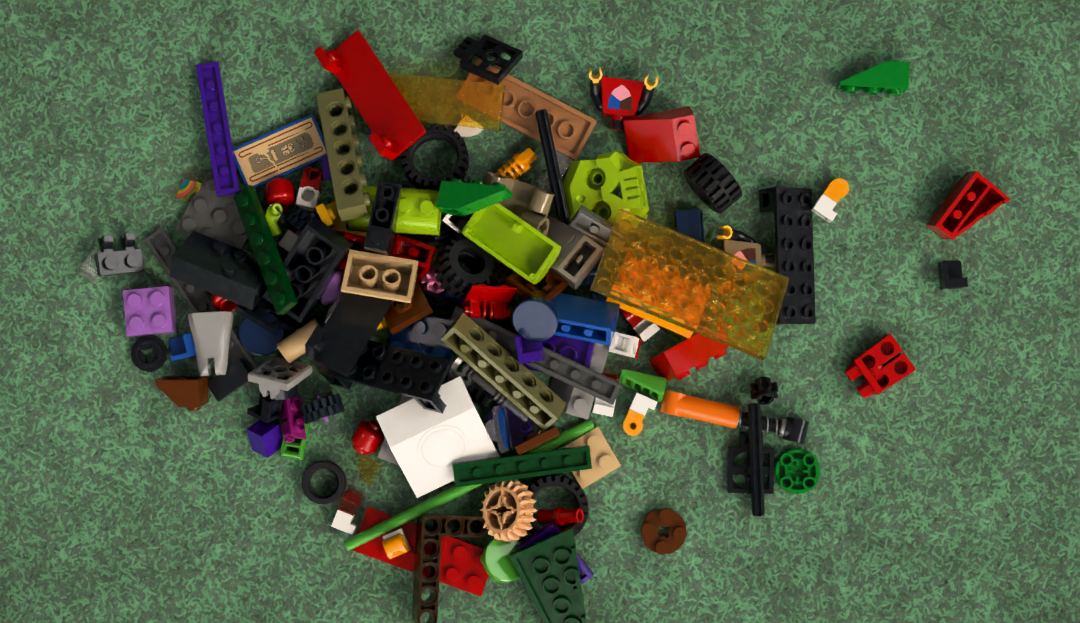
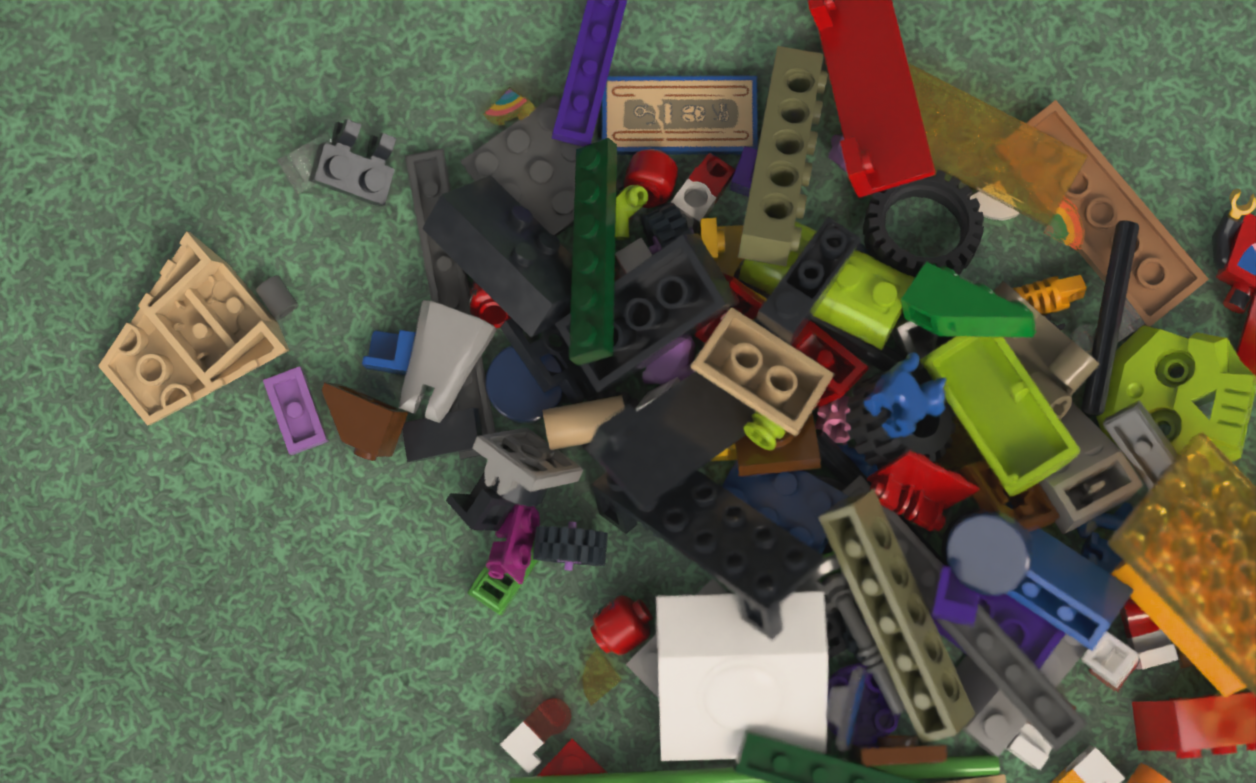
camera: 25 degrees right, 5 degrees down
medium lavender brick [123,286,178,337] -> none
black gear [131,335,168,372] -> none
dark purple panel [247,420,283,458] -> none
black tyre [302,461,346,504] -> none
black piece [453,35,523,85] -> none
bright green slope [619,369,667,402] -> none
none -> tan wedge [99,231,289,425]
none -> dark grey hinge [256,275,298,320]
none -> medium lavender plate [263,366,329,455]
none -> lime bush [743,411,785,450]
none -> blue animal [864,352,946,438]
none -> clear yellow tile [1043,196,1085,251]

